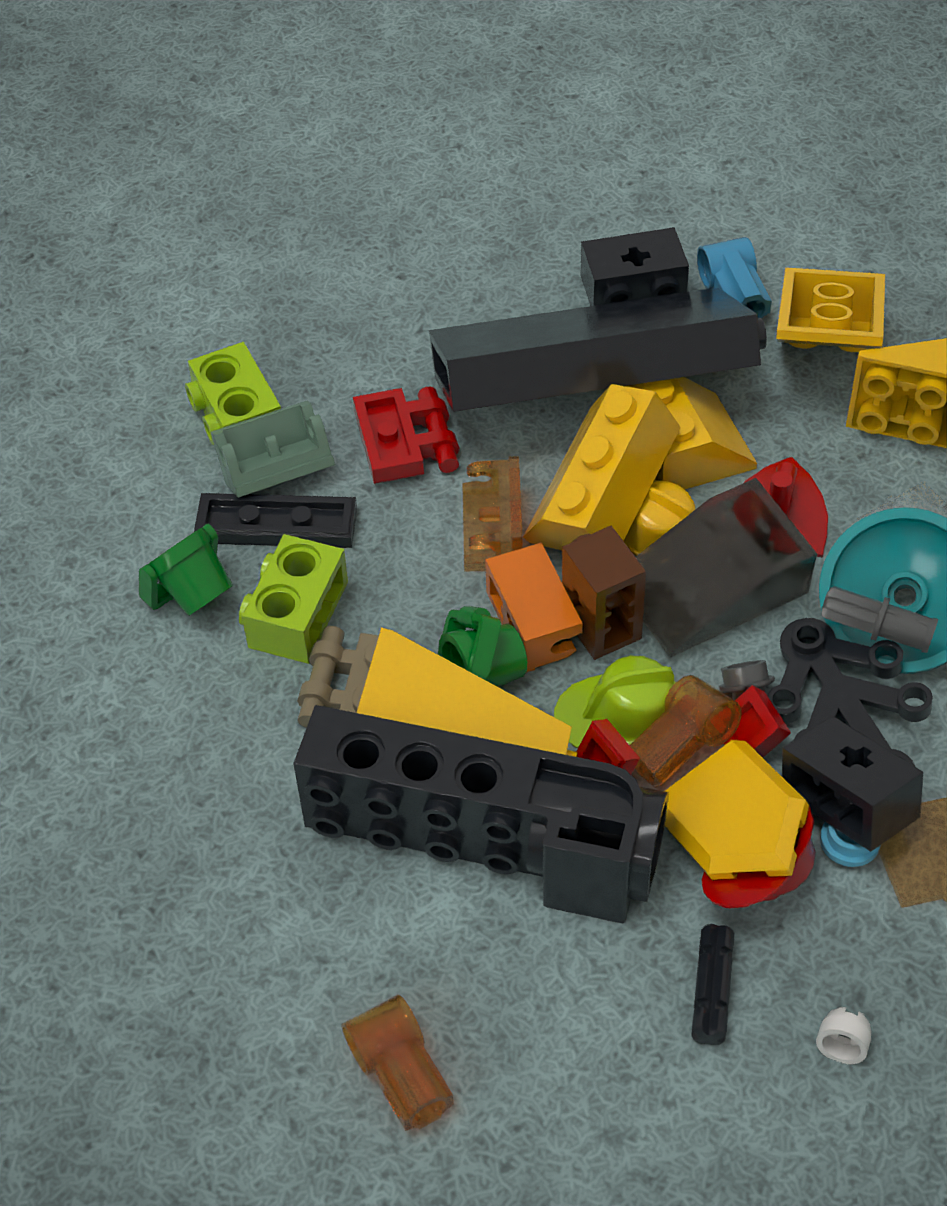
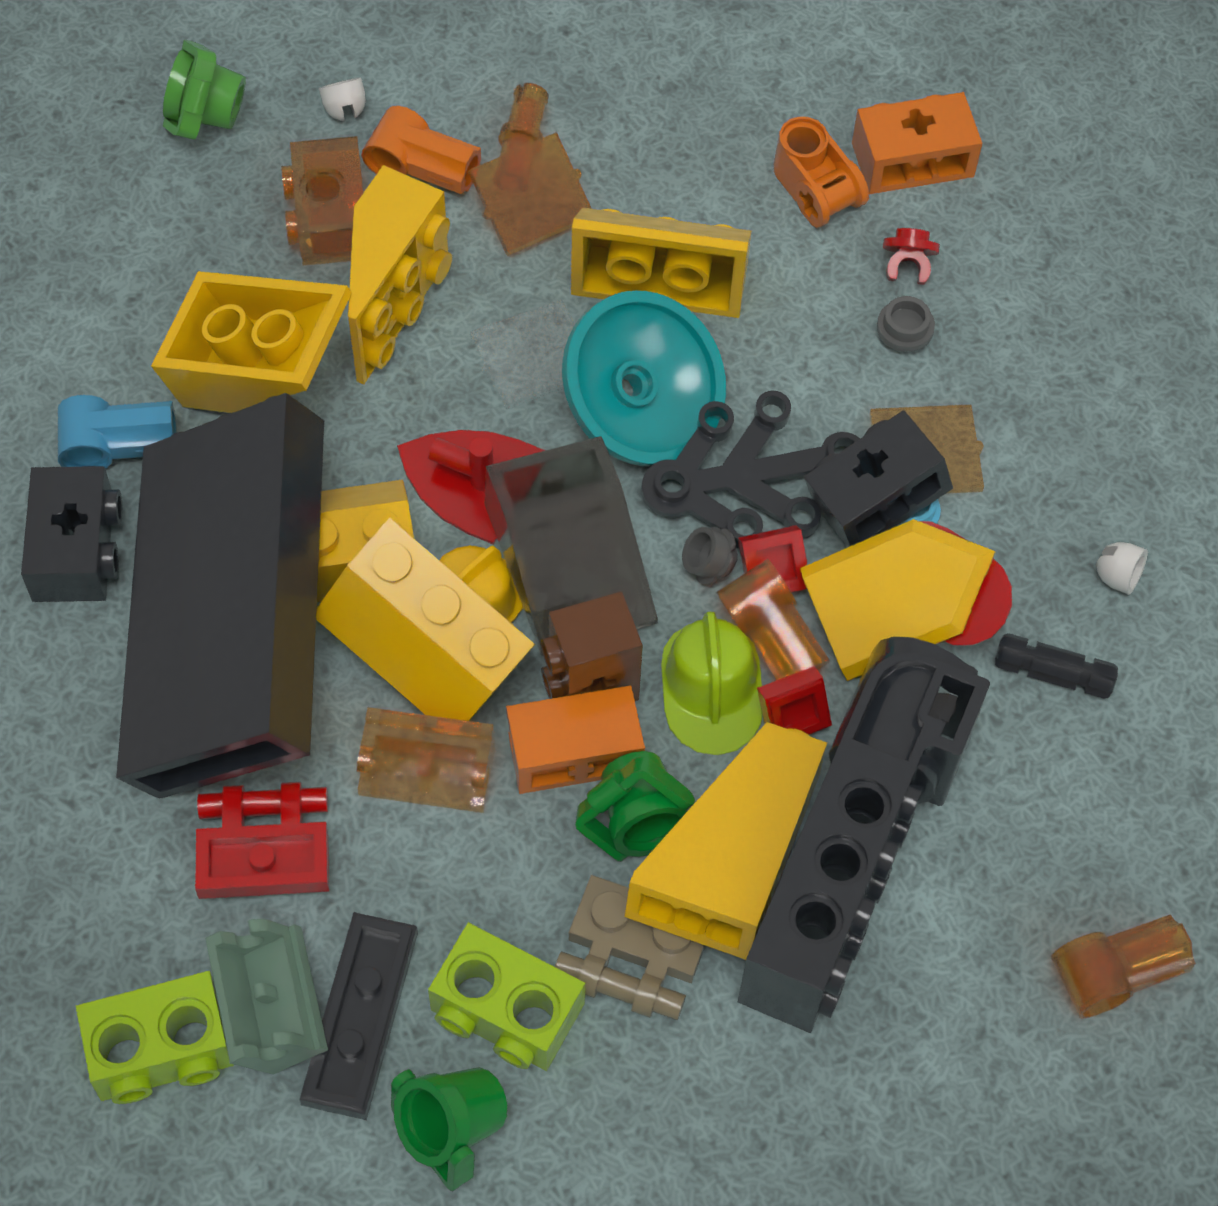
camera: 85 degrees left, 10 degrees up
dark grey axle [822,586,938,653] -> none

